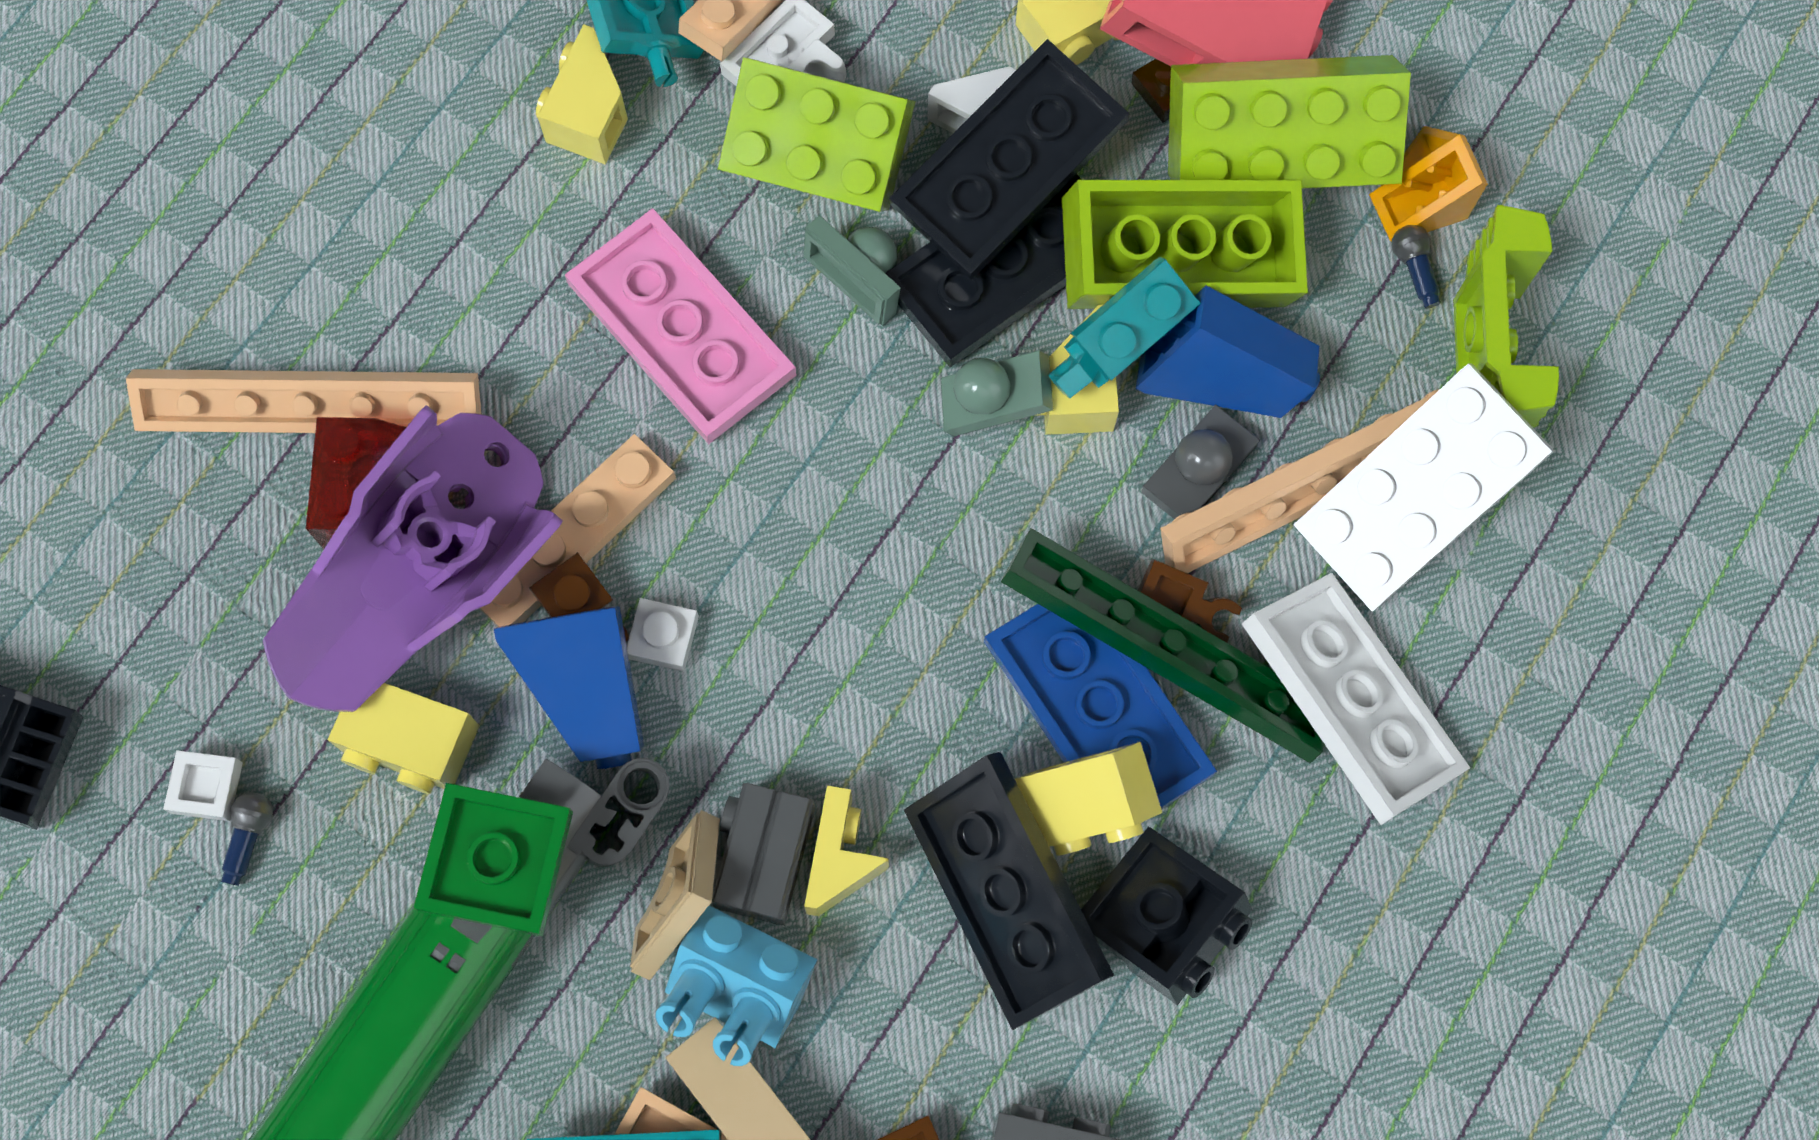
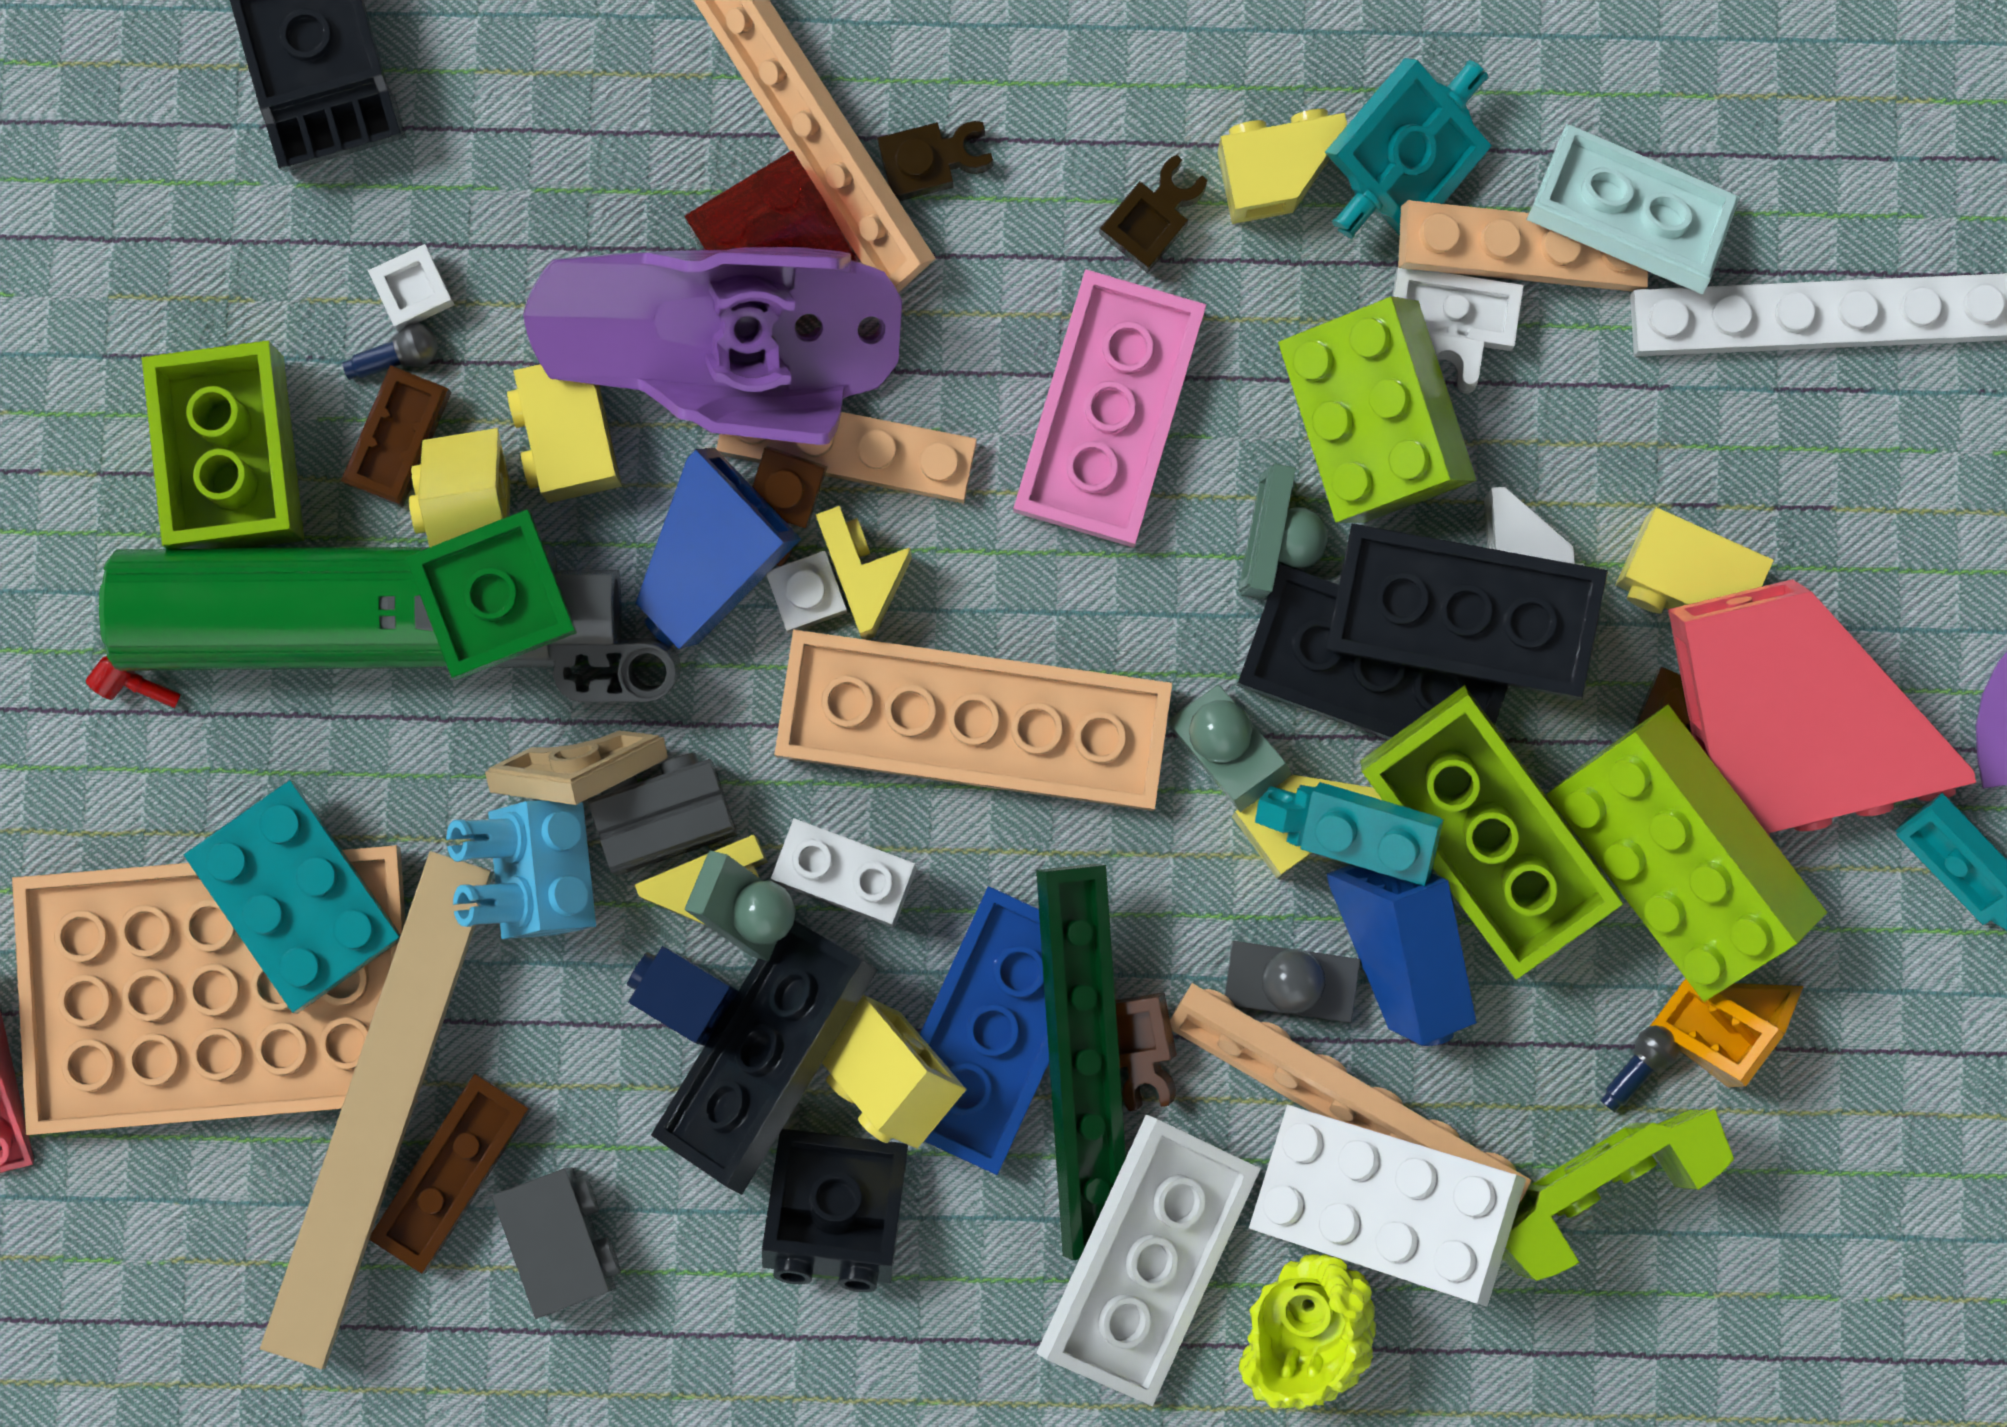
camera: 60 degrees right, 10 degrees up
none -> lime brick [141,340,305,549]
none -> reddish brown plate [341,365,452,508]
none -> light yellow brick [409,428,510,547]
none -> dark blue brick [627,946,738,1046]
none -> sand green tile [685,850,796,961]
none -> white brick [771,818,917,928]
none -> light nougat plate [774,629,1172,811]
none -> light yellow slope [815,506,912,640]
none -> dark brown plate [877,121,993,201]
none -> dark brown plate [1099,155,1207,273]
none -> neon yellow hair [1238,1254,1376,1410]

